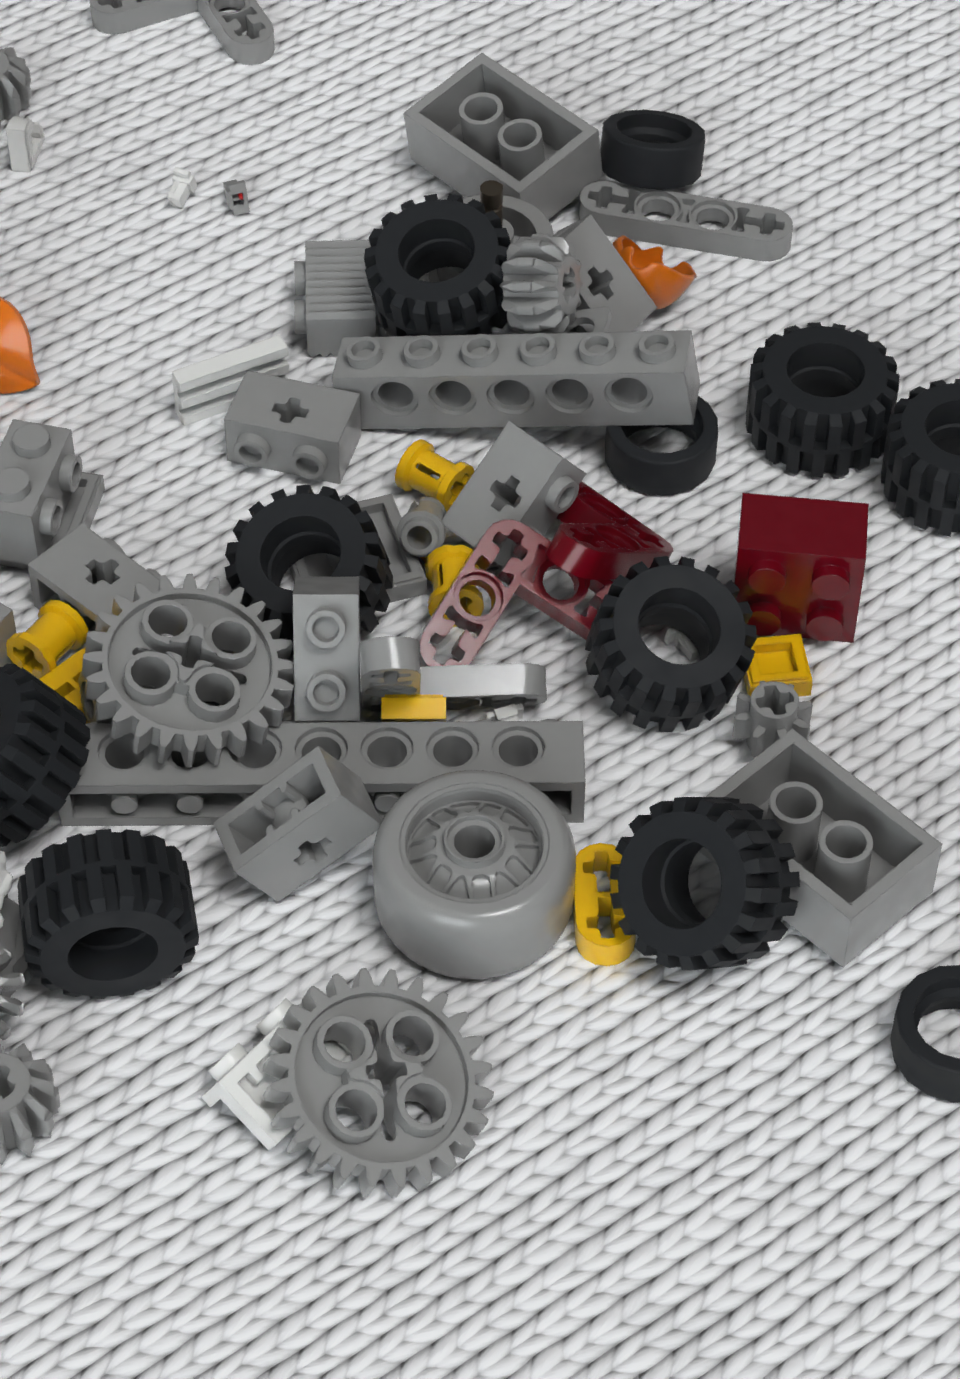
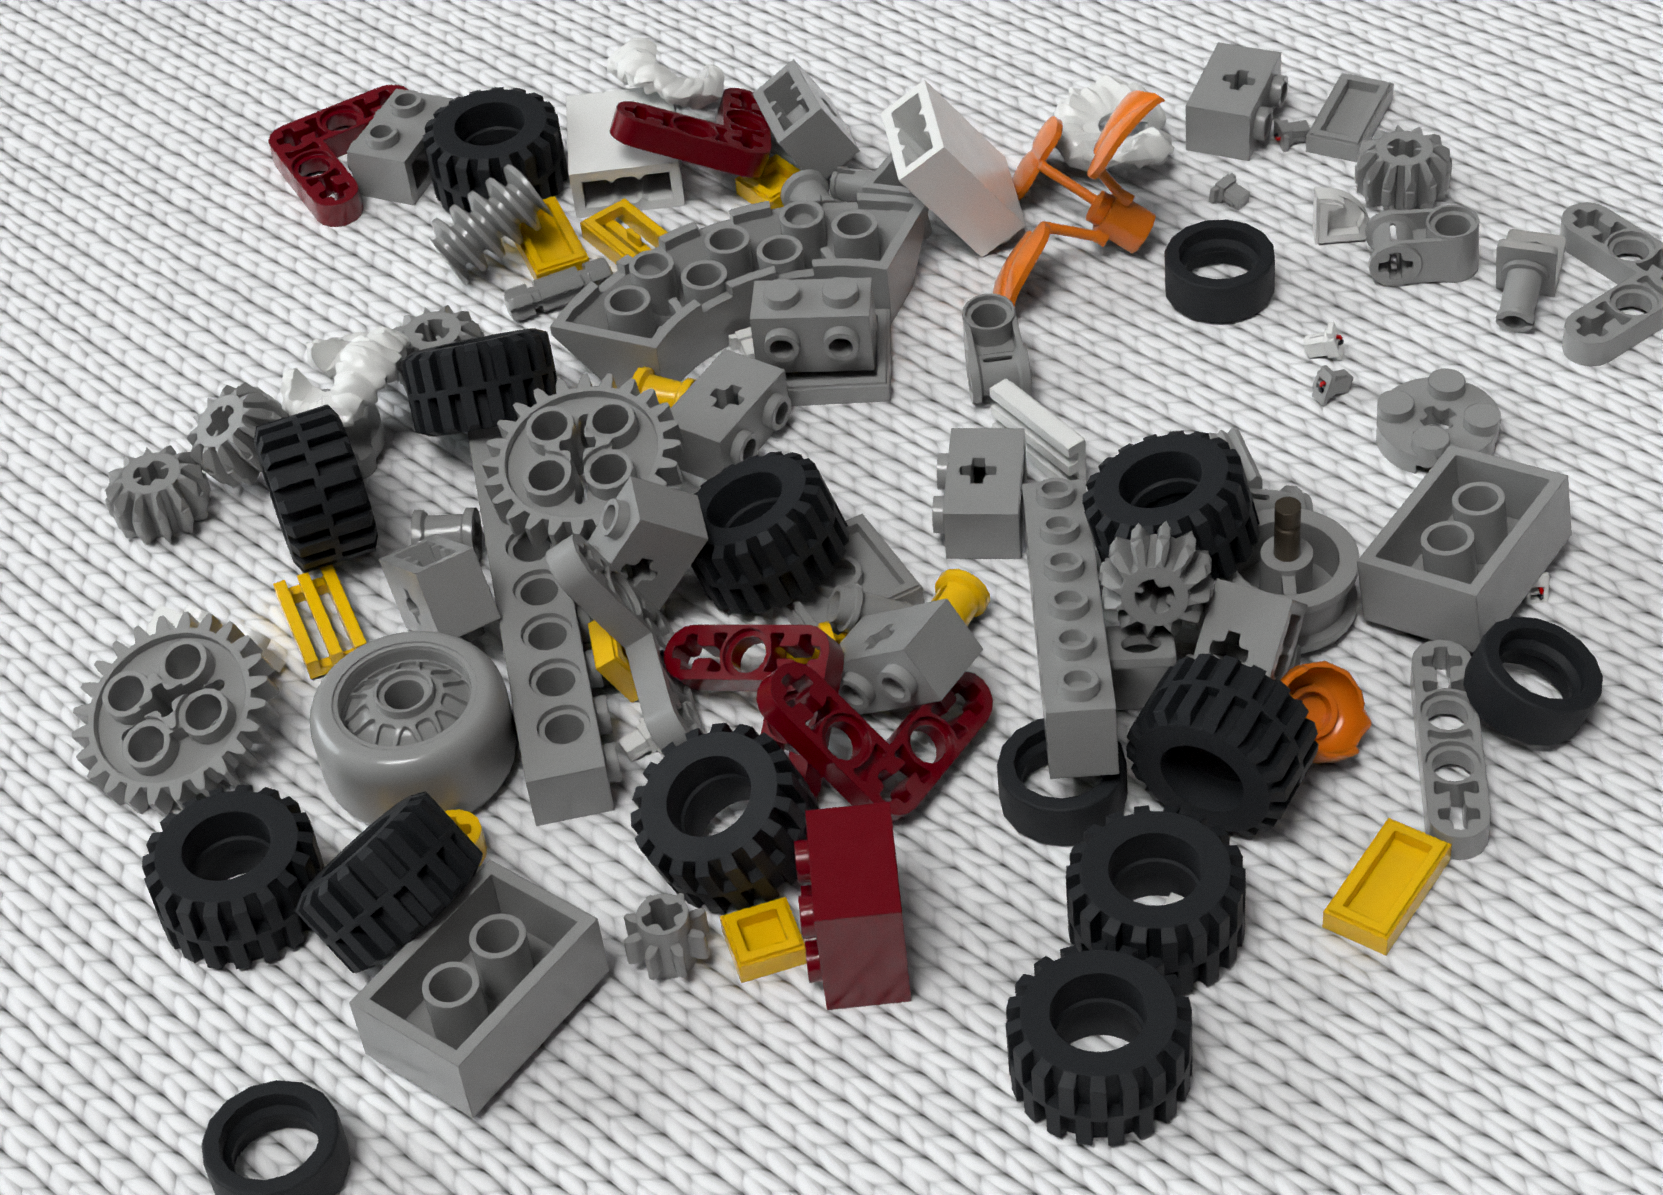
camera: 85 degrees right, 5 degrees down
none -> black tyre [142,785,325,969]
none -> yellow tile [273,564,366,679]
none -> light grey bush [411,507,483,561]
none -> light grey piece [962,294,1032,404]
none -> black tyre [1126,653,1319,837]
none -> black tyre [1164,219,1275,323]
none -> yellow tile [1322,818,1452,955]
none -> light grey piece [1365,205,1480,287]
none -> light grey plate [1376,369,1501,474]
none -> light grey bracket [1496,229,1566,333]

